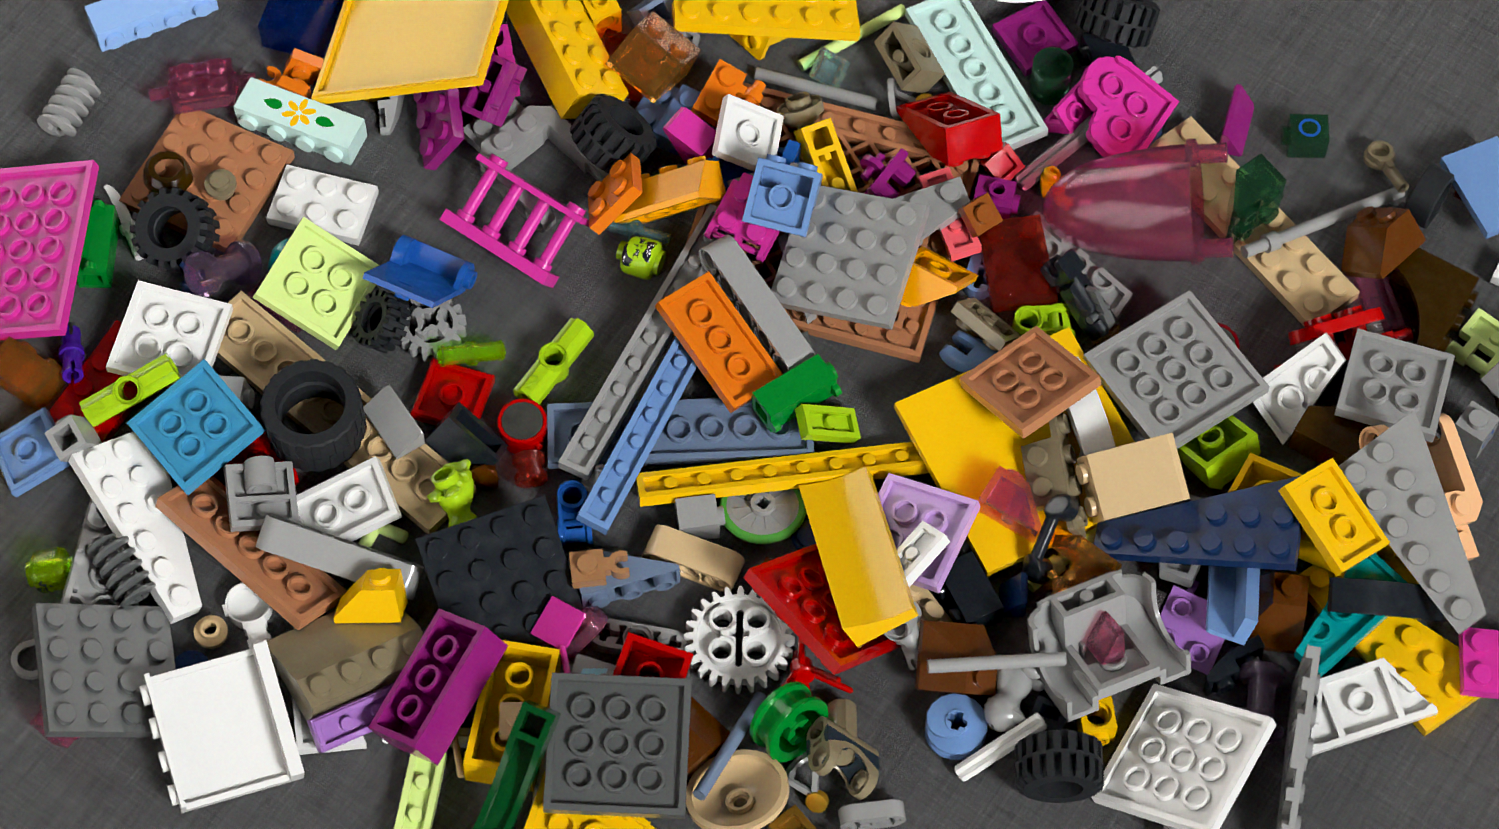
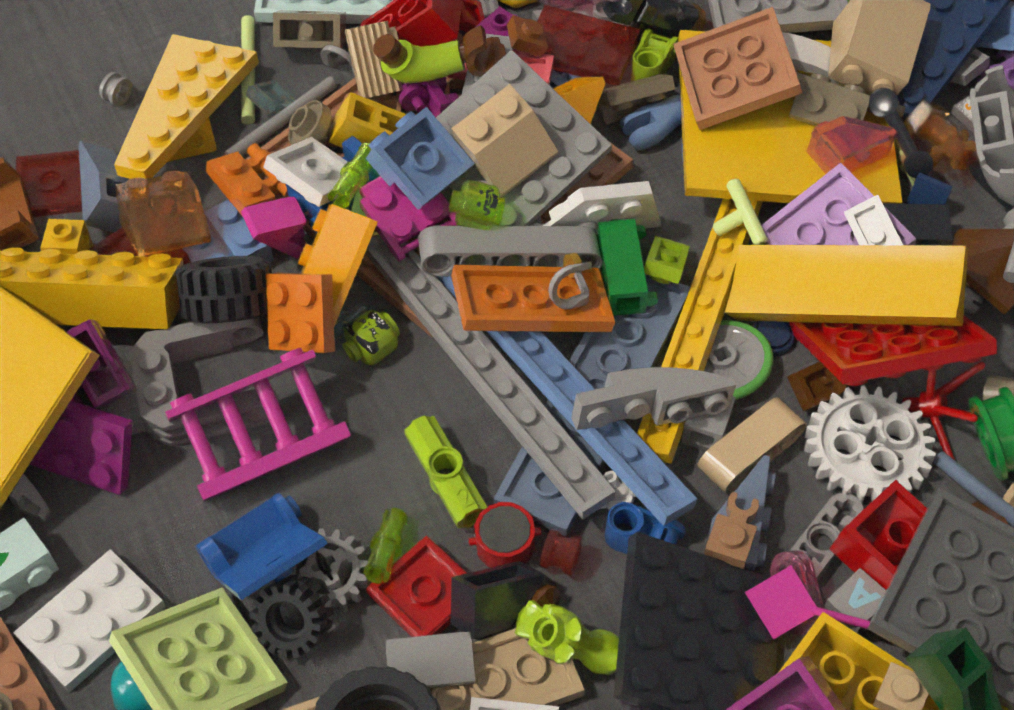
camera: 60 degrees left, 5 degrees down
none -> clear neon green pin [327,143,373,209]
none -> tan brick [345,21,403,98]
none -> piece [373,25,506,83]
none -> clear neon green head [448,180,506,230]
none -> tan slope [451,84,558,198]
none -> white wing [530,181,662,234]
none -> light grey piece [548,252,591,309]
none -> light grey slope [571,367,736,430]
none -> yellowish green piece [713,179,768,245]

